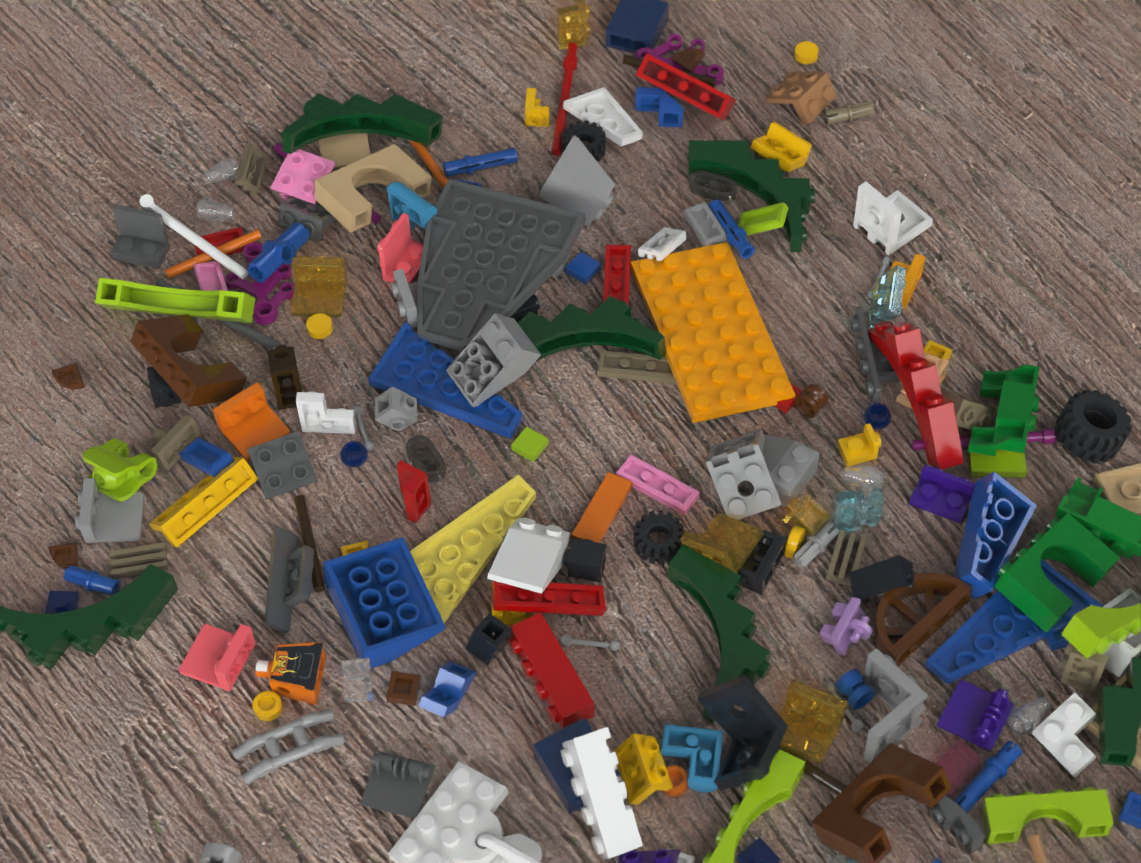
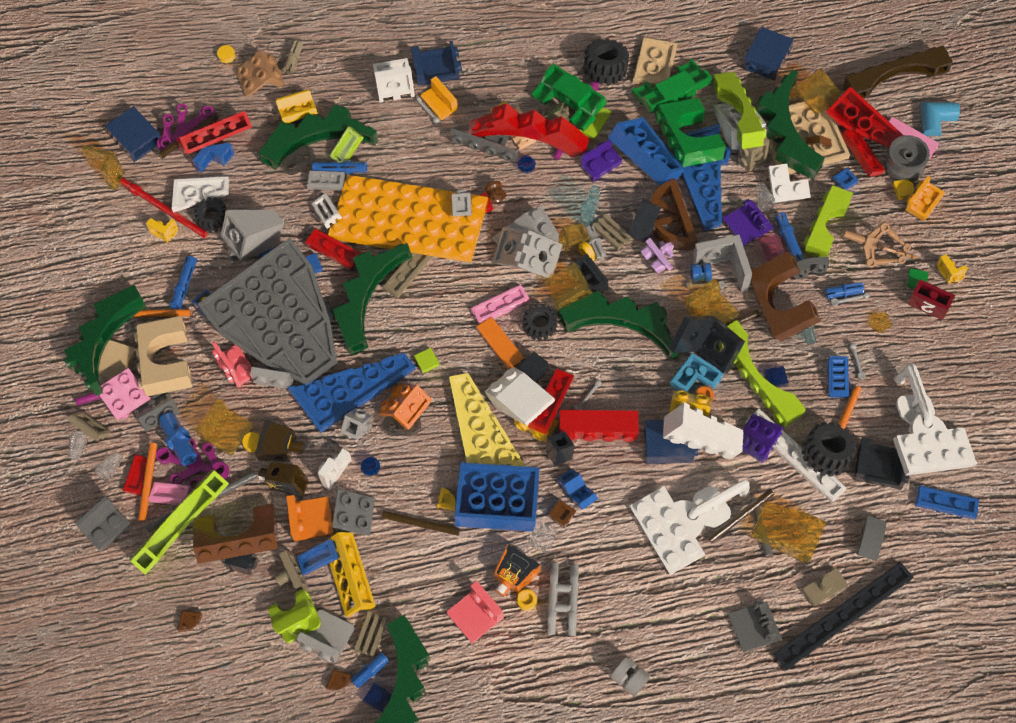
camera: 60 degrees left, 10 degrees up
white bar [139,194,248,279] -> none
dark grey bracket [264,526,314,634] -> none
light grey hinge [352,406,374,451] -> none
dark grey hinge [360,751,435,819] -> none
dark azure brick [387,182,437,231] -> none
red panel [397,460,431,523] -> none
light grey slope [446,313,541,407] -> none
reddish brown tile [671,48,705,72] -> none
yellow bracket [837,423,881,467] -> none
clear cone [843,465,885,492] -> none
clear light blue plate [868,265,906,328] -> none
none -> dark brown torso [255,420,305,462]
none -> orange bracket [377,384,432,429]
none -> dark blue panel [411,41,462,86]
none -> light grey bracket [452,190,472,217]

